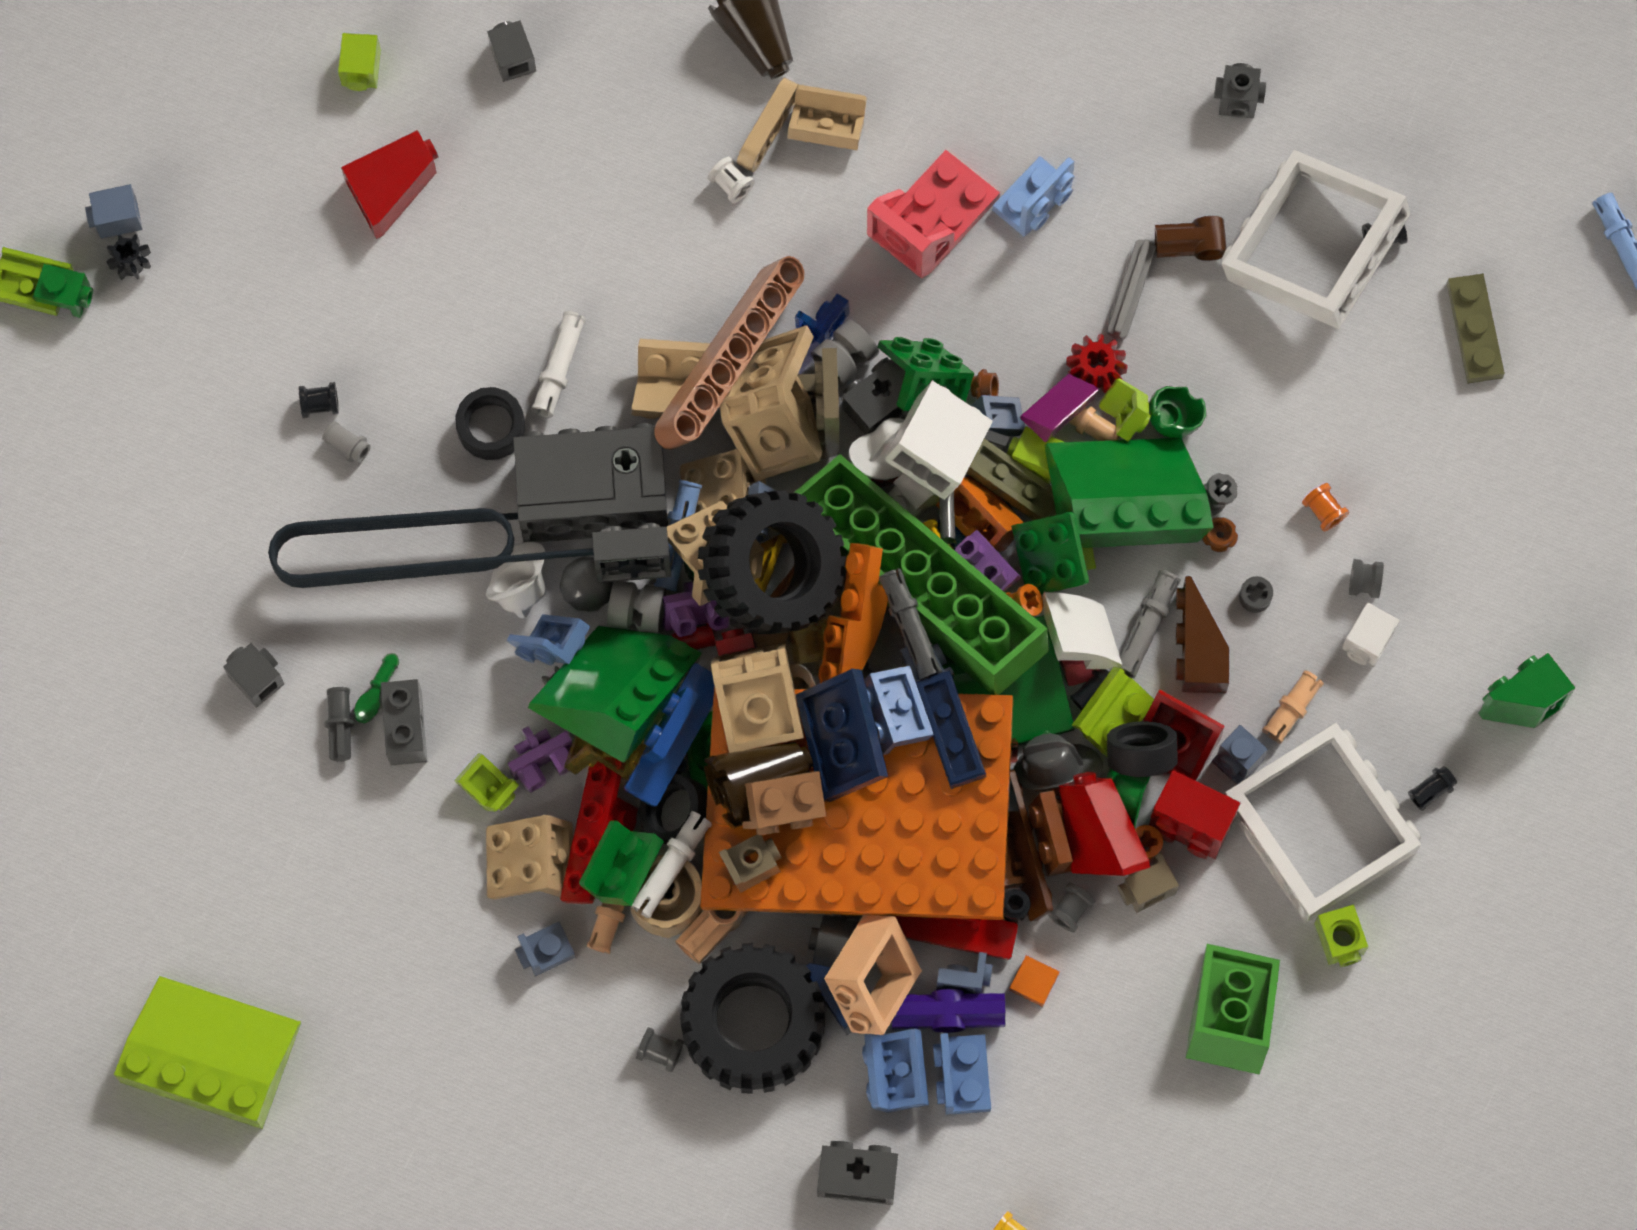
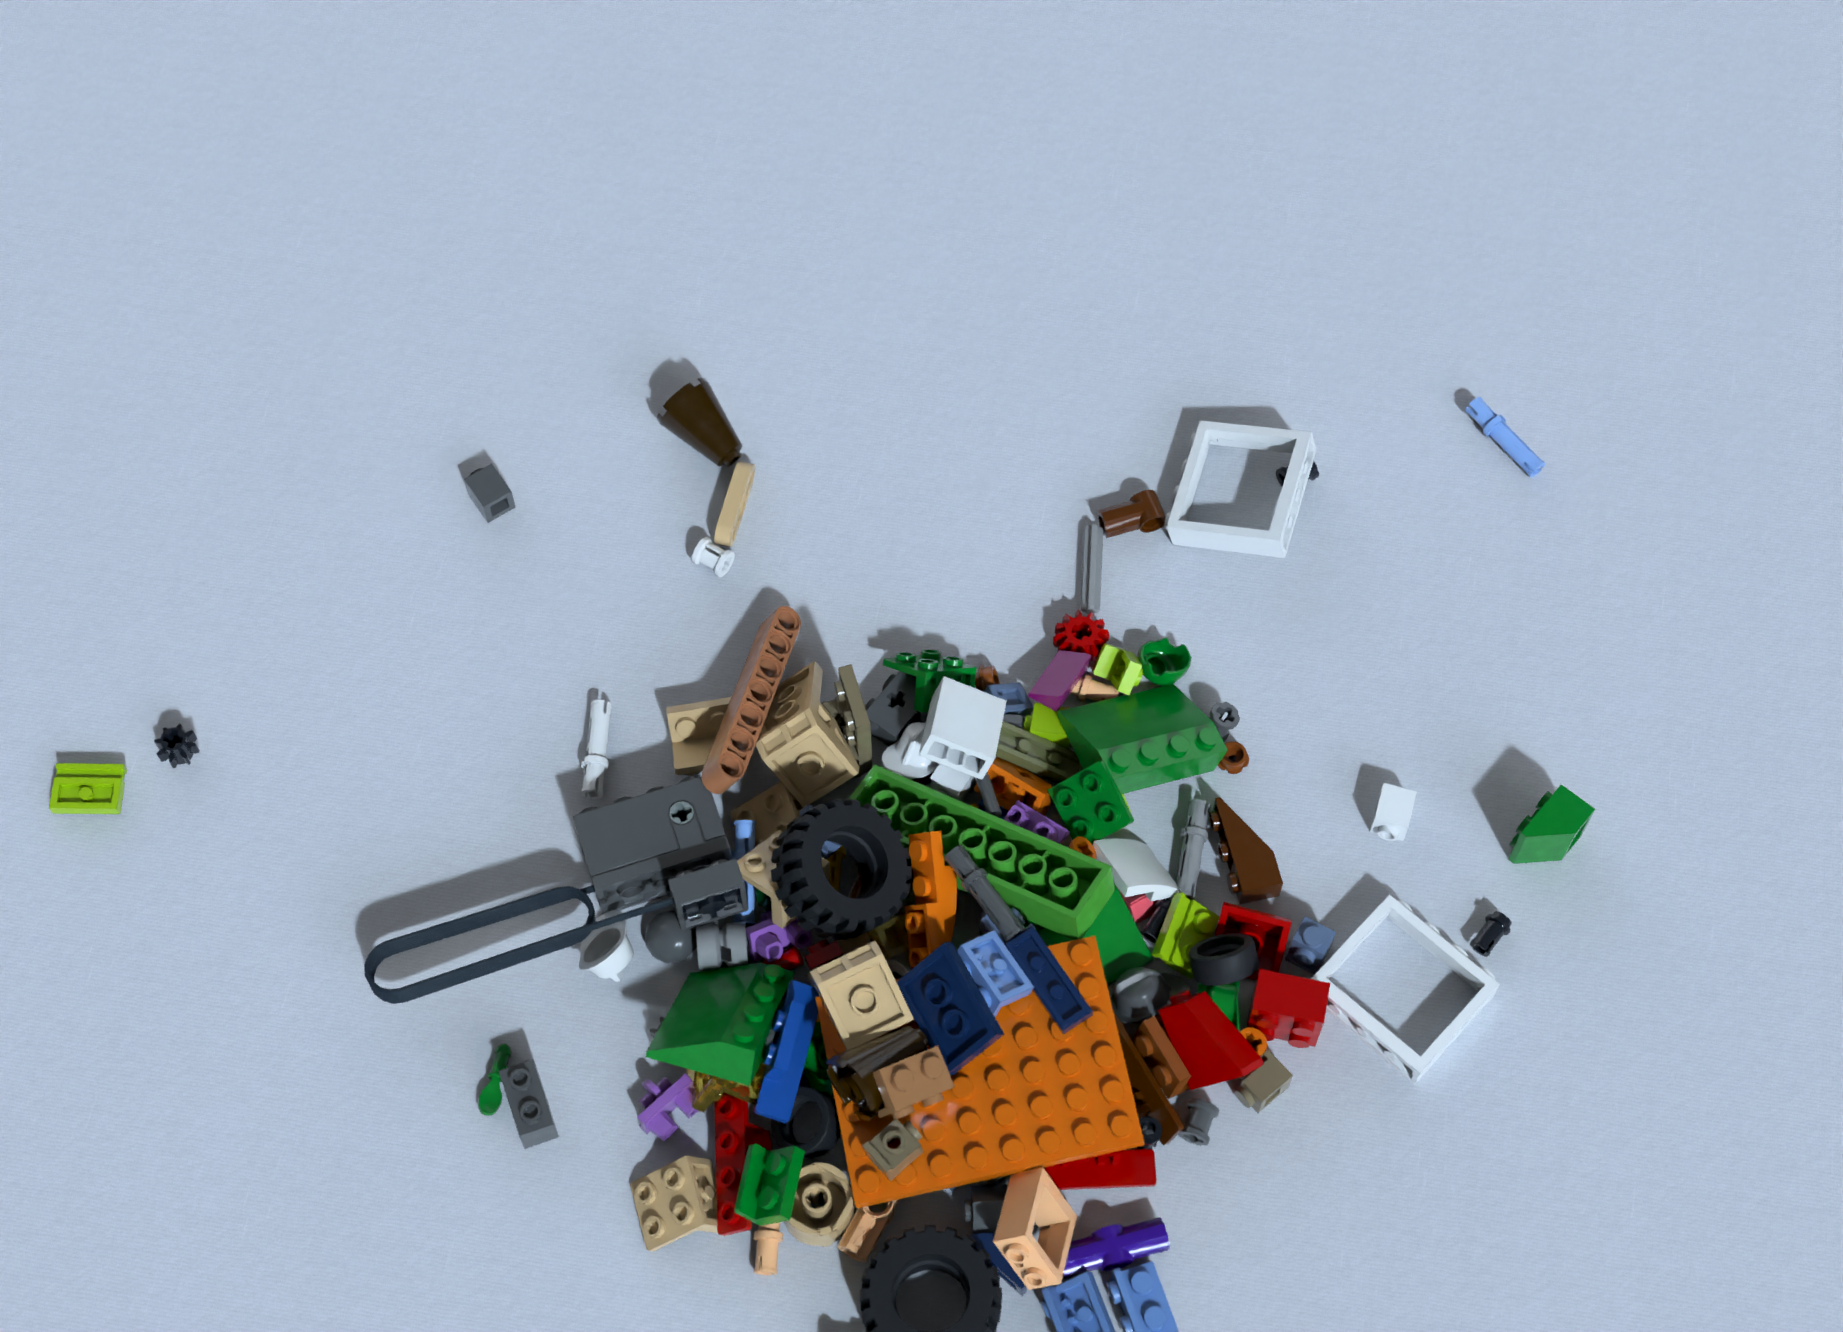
camera: 15 degrees left, 10 degrees down
green bracket [33,264,93,318] -> none
sand blue brick [85,184,143,239] -> none
dark grey brick [223,643,284,708] -> none
black bush [299,382,339,418] -> none
light grey pin [322,421,370,463] -> none
dark grey axle [324,687,354,762] -> none
lime brick [338,33,381,91] -> none
red slope [341,130,439,239] -> none
lime bracket [454,753,519,812] -> none
black tyre [455,387,525,460] -> none
medium blue bracket [506,614,590,666] -> none
sand blue bracket [514,922,576,977] -> none
white pin [630,811,712,919] -> none
tan bracket [787,85,867,150] -> none
clear blue bracket [795,293,850,344] -> none
light grey wheel [811,319,879,387] -> none
coral bracket [867,150,1000,278] -> none
sand blue bracket [936,952,993,994] -> none
light blue bracket [992,156,1075,237] -> none
orange tile [1009,955,1060,1007] -> none
bright green slope [1185,944,1280,1075] -> none
dark grey brick [1214,63,1266,118] -> none
dark grey bush [1239,576,1273,613] -> none
light nougat pin [1262,670,1324,744] -> none
orange bush [1302,483,1350,532] -> none
lime brick [1314,904,1368,967] -> none
dark grey wheel [1349,559,1384,598] -> none
olive plate [1446,273,1505,384] -> none

